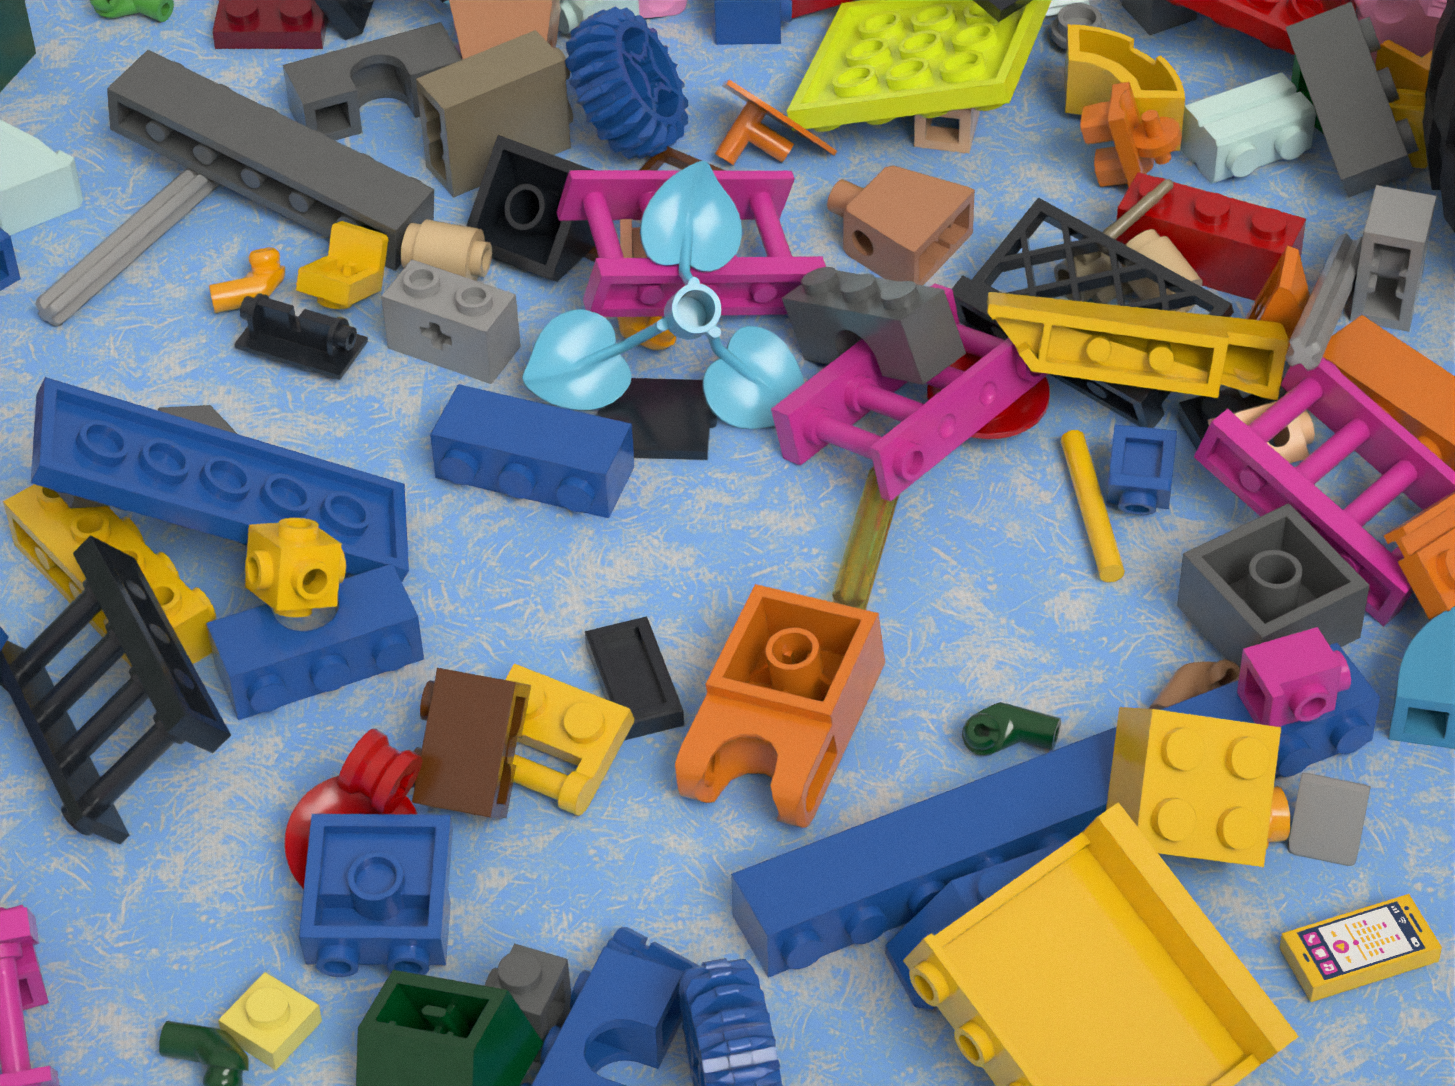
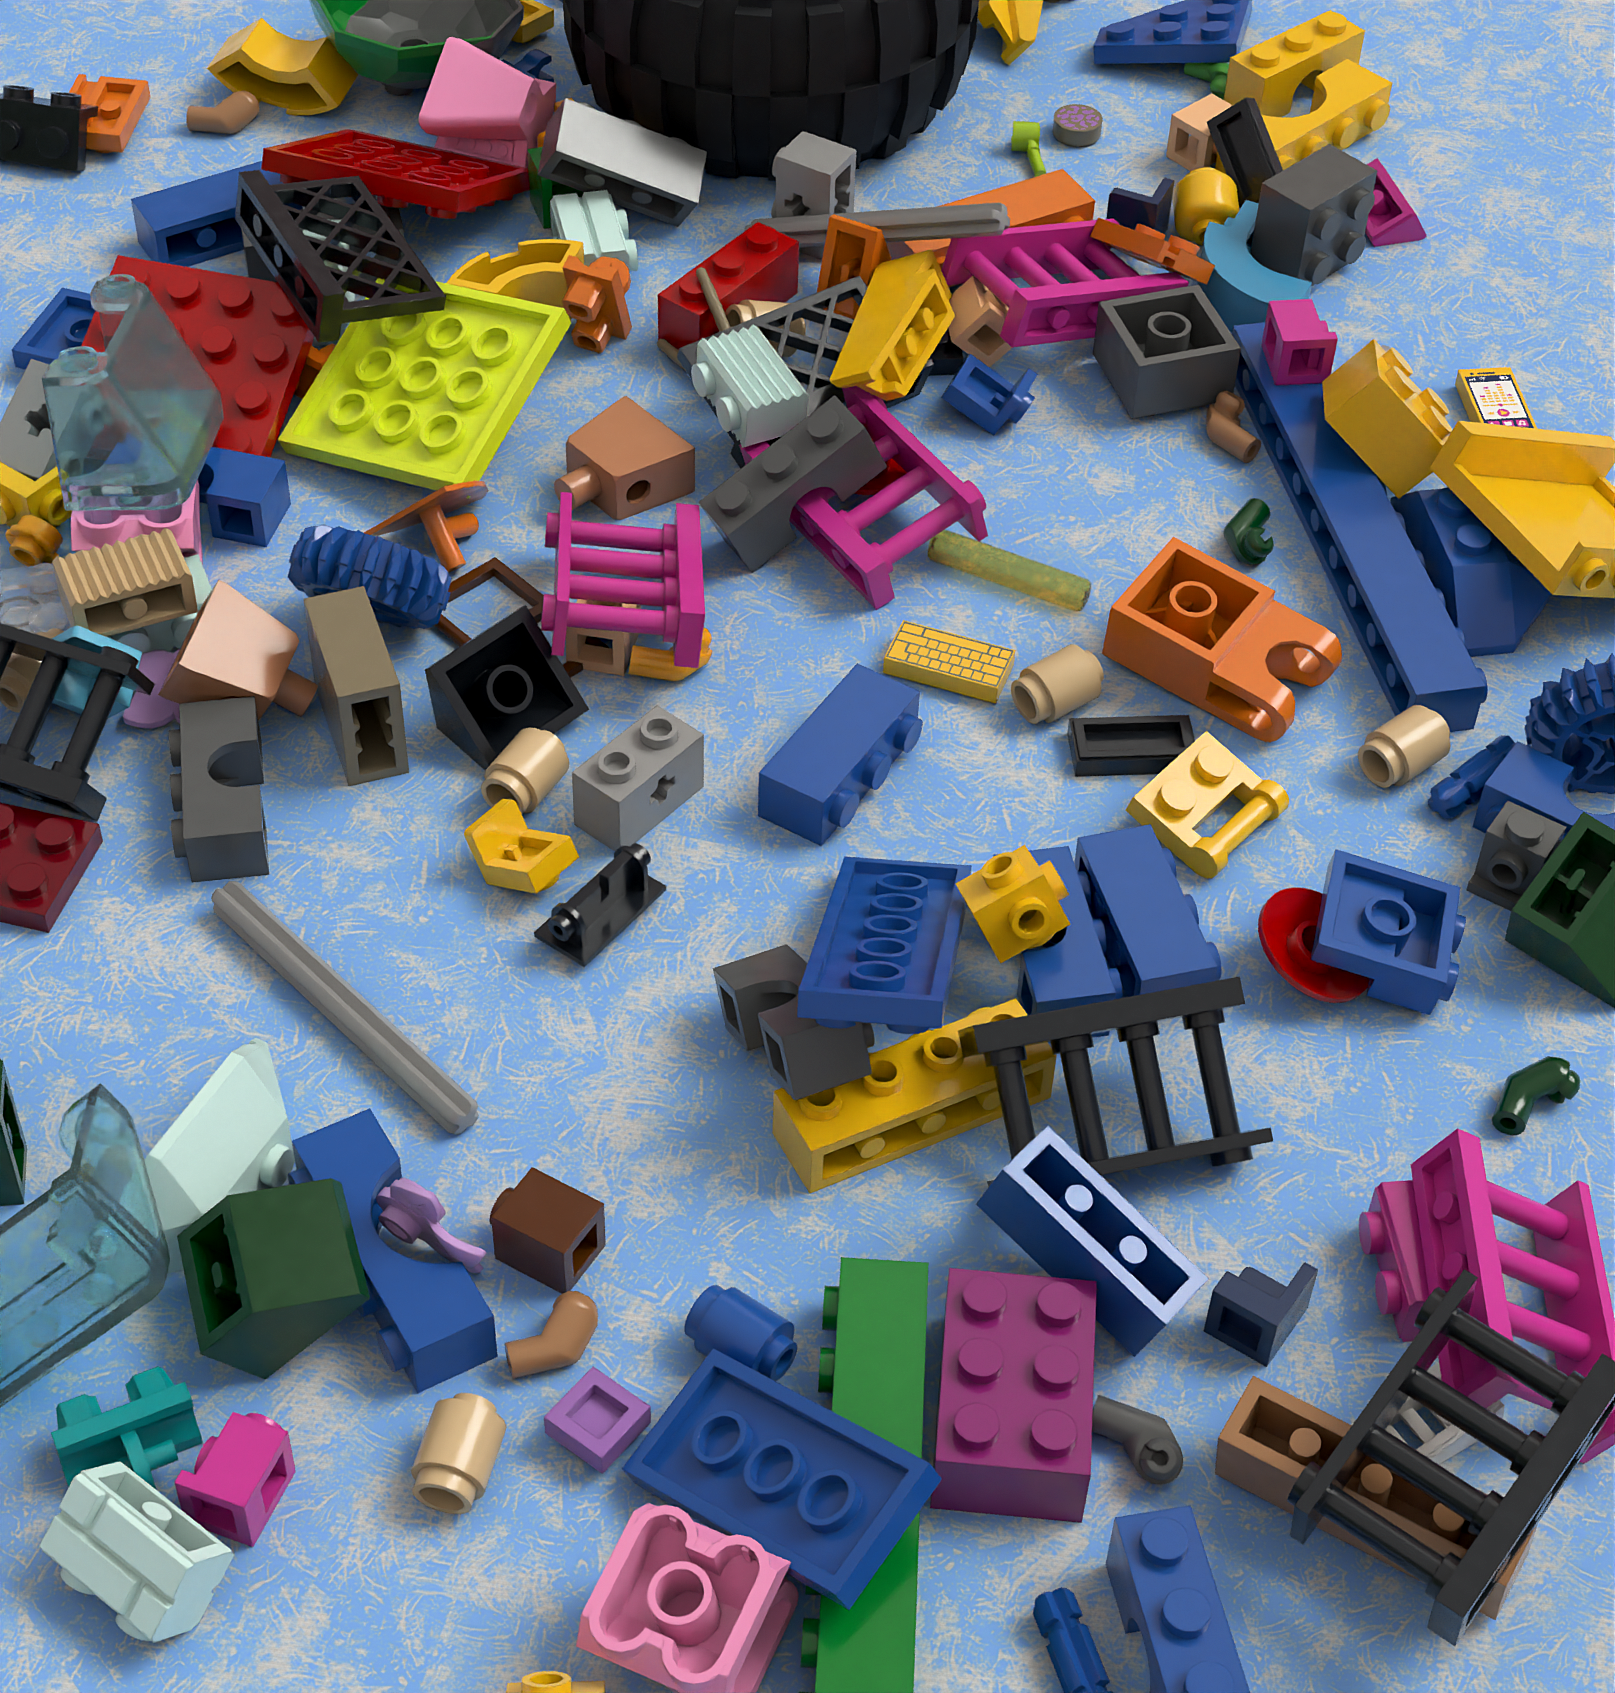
camera: 80 degrees left, 0 degrees up
dark grey brick [107,50,435,271] -> none
light orange arm [209,247,285,313] -> none
light yellow plate [218,972,322,1070] -> none
red wheel [337,728,423,814] -> none
reddish brown brick [412,668,531,818] -> none
medium azure plant [522,161,804,429] -> none
black piece [598,378,717,460] -> none
yellow bar [1060,430,1125,582] -> none
none -> light aqua brick [691,324,809,448]
none -> yellow tile [883,620,1016,704]
none -> tan brick [1011,644,1104,724]
none -> blue brick [1074,824,1222,998]
none -> tan brick [1358,705,1450,788]

